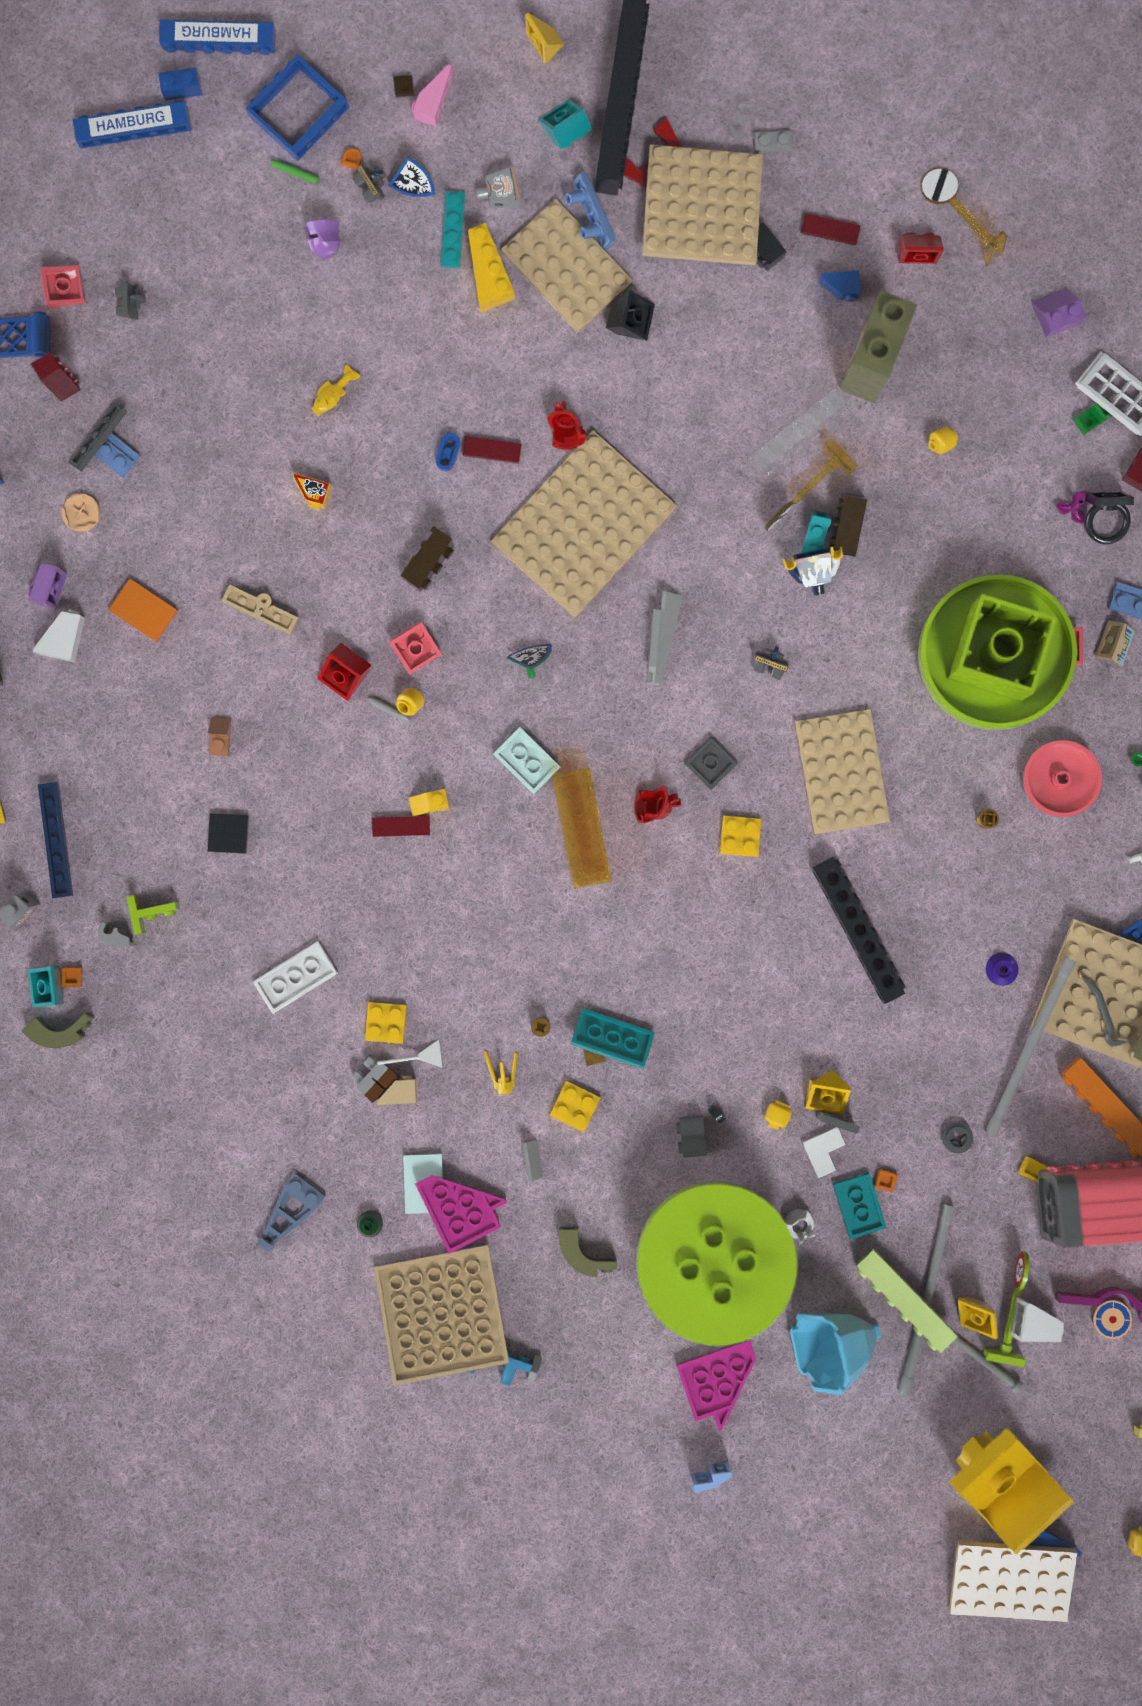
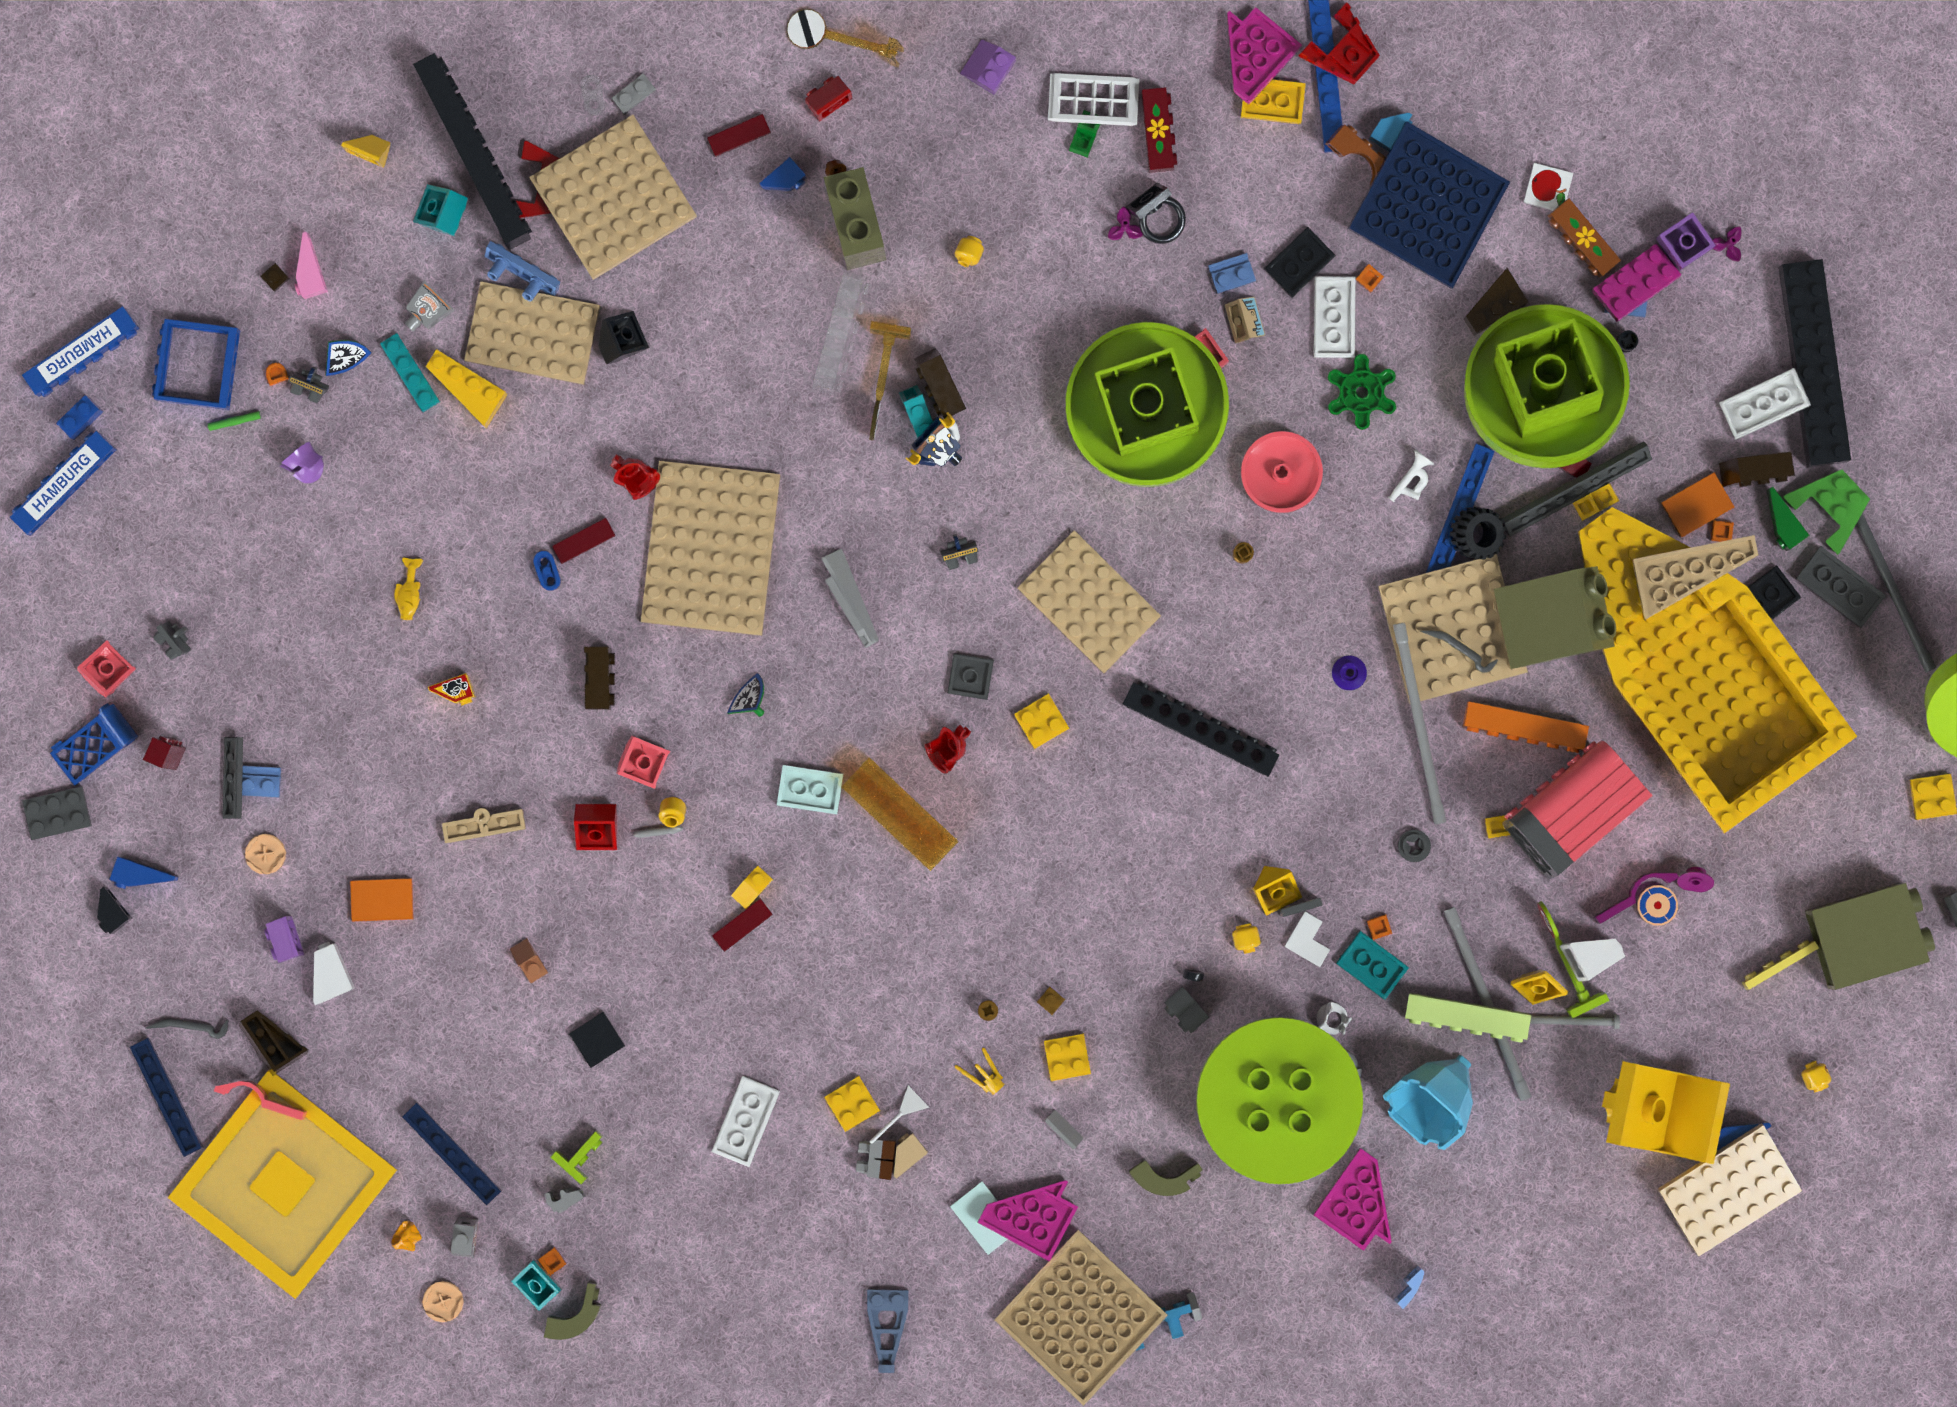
camera: 30 degrees left, 0 degrees up
dark green cone [357,1211,383,1237] -> none
teal plate [570,1008,655,1069] -> none
black slope [756,222,787,271] -> none

